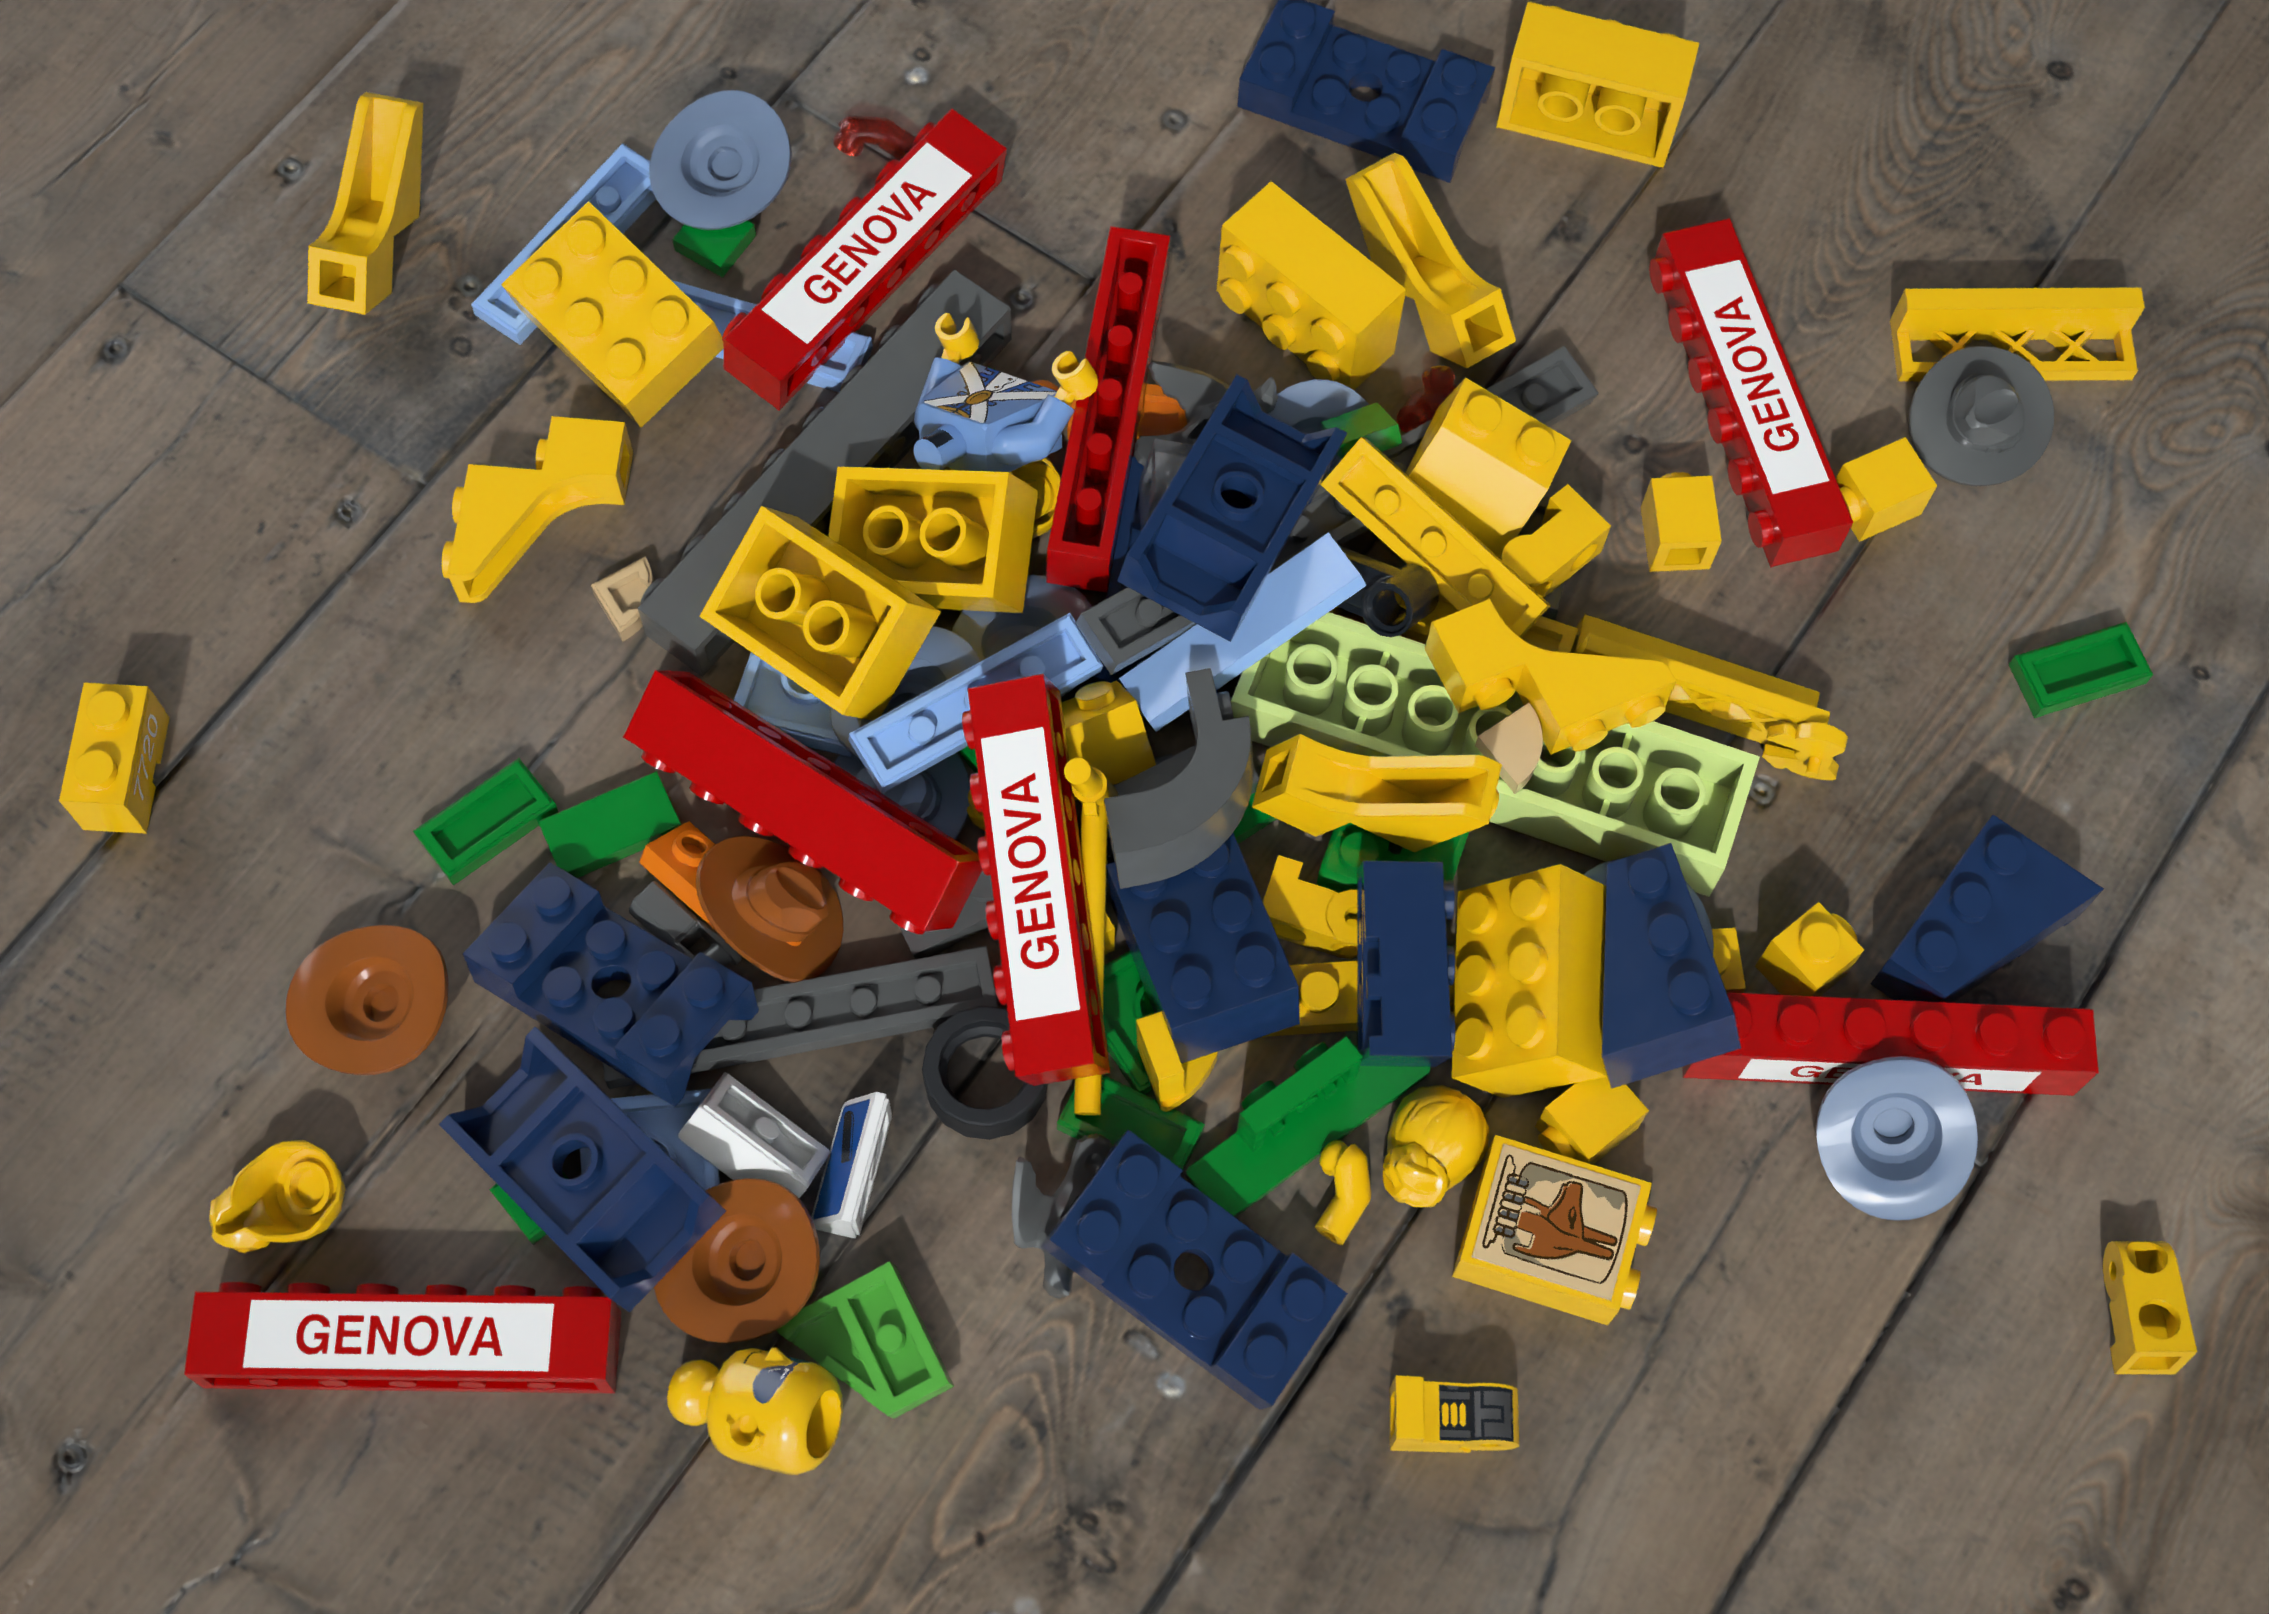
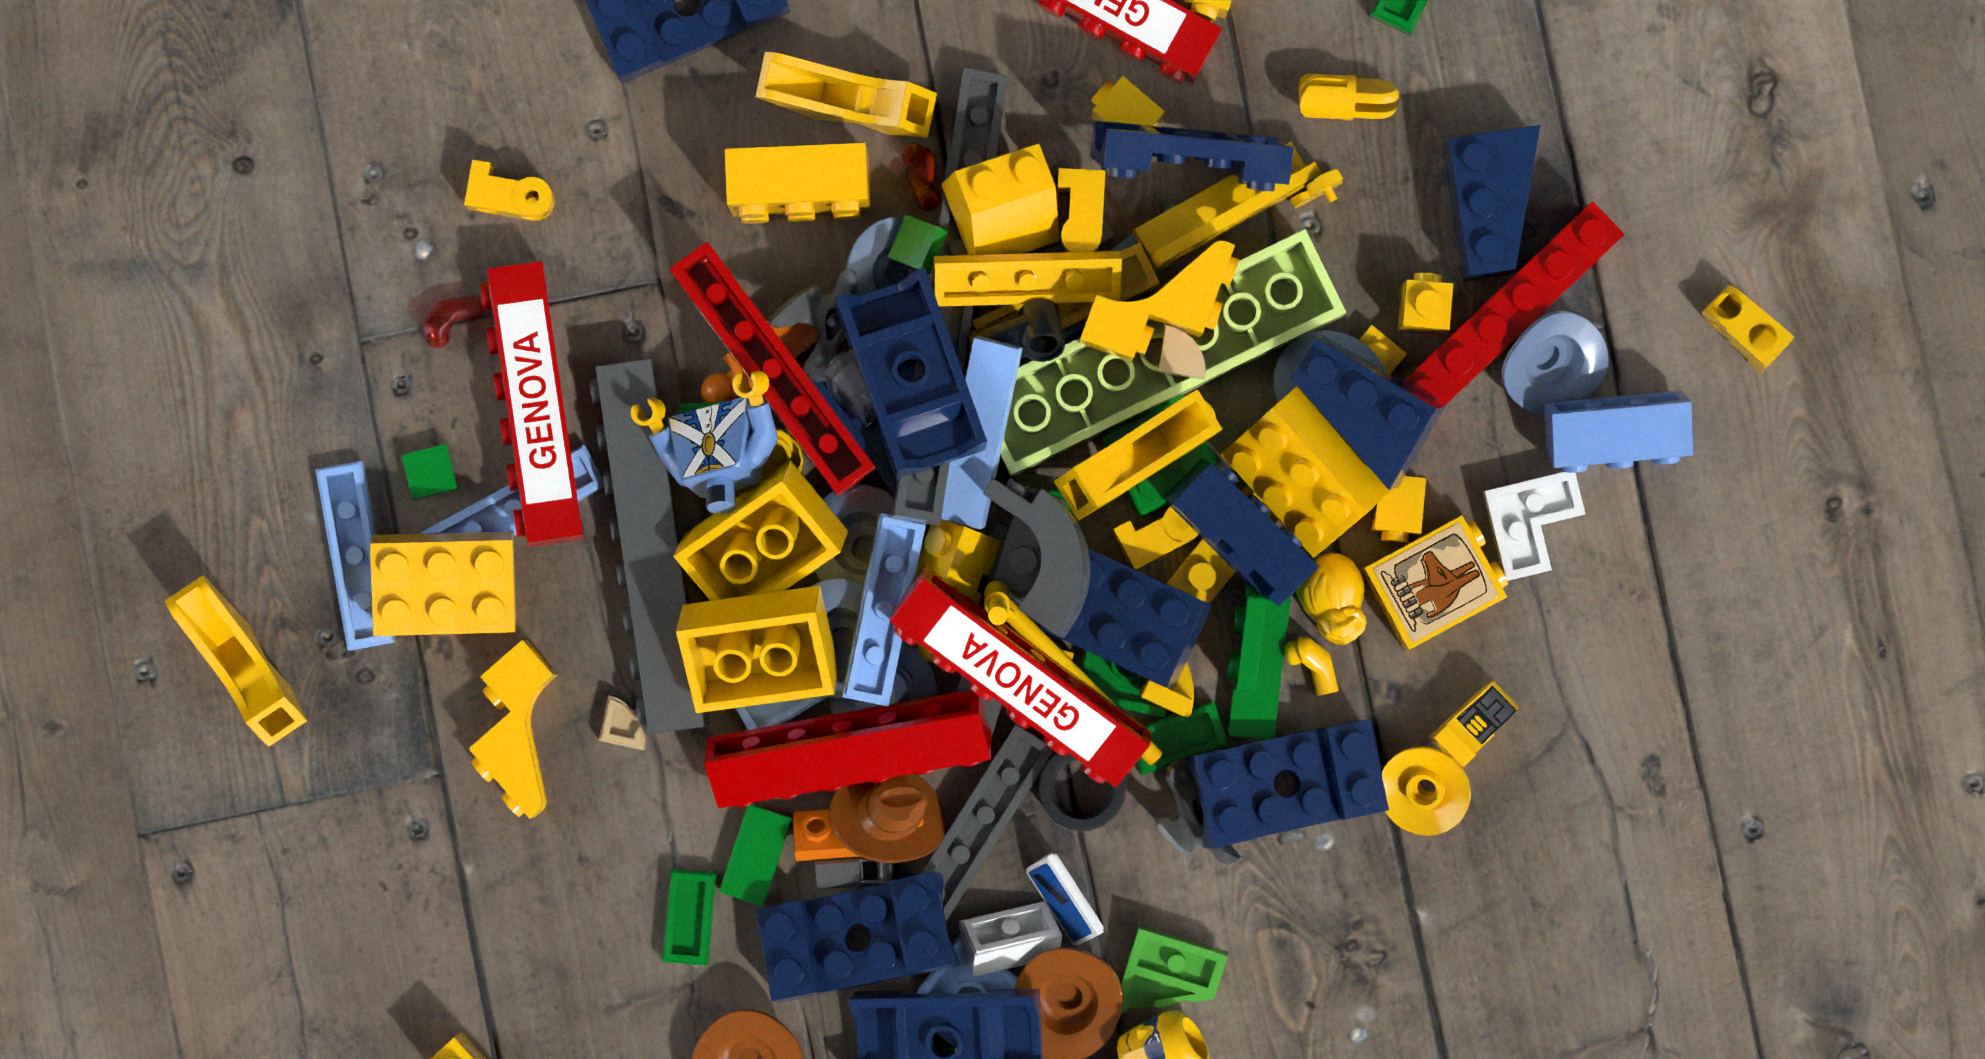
camera: 45 degrees left, 20 degrees up
sand blue hat [649,90,792,230] -> none
none -> yellow leg [464,160,555,221]
none -> dark blue piece [1090,120,1294,191]
none -> yellow arm [1298,73,1399,121]
none -> yellow dish [1382,746,1471,836]
none -> white plate [1482,472,1585,581]
none -> medium blue brick [1544,390,1693,473]

